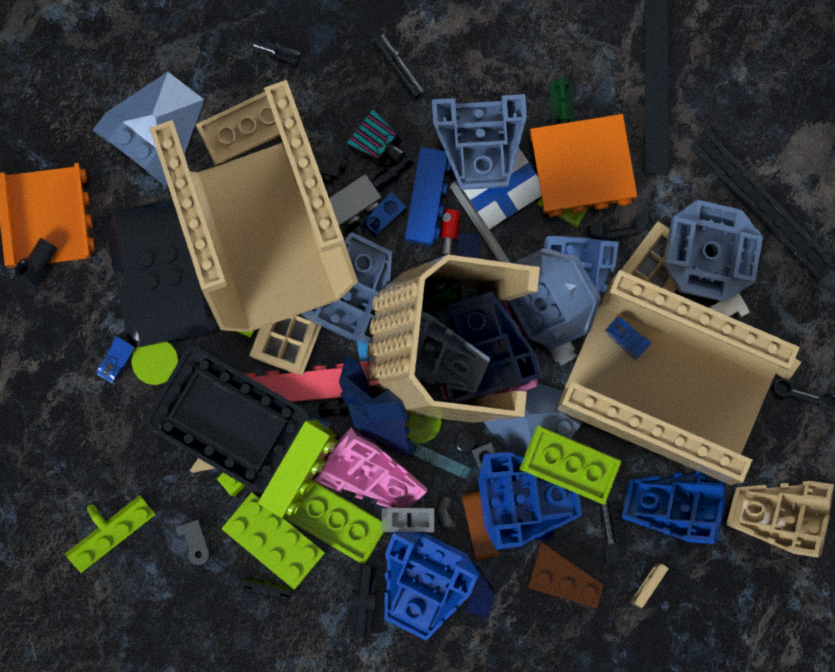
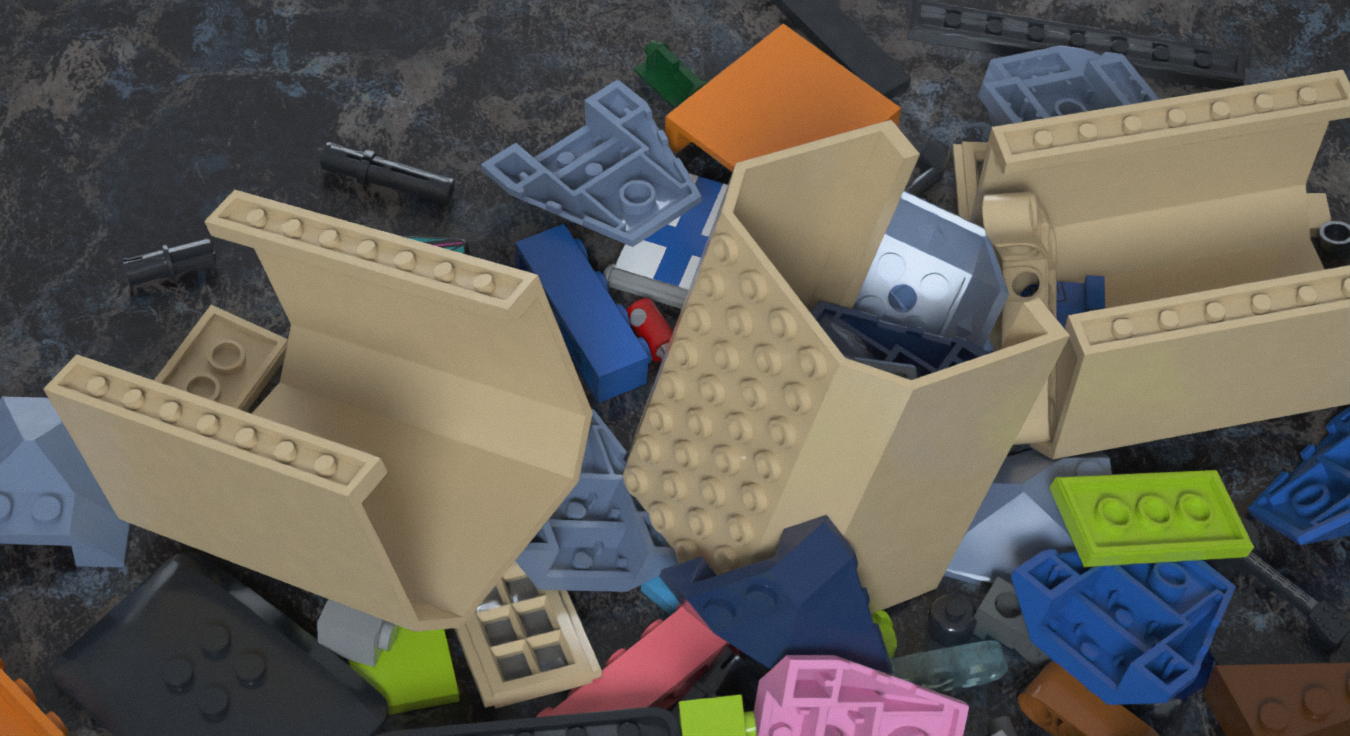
camera: 40 degrees left, 30 degrees down
none -> tan beam [982,191,1057,445]

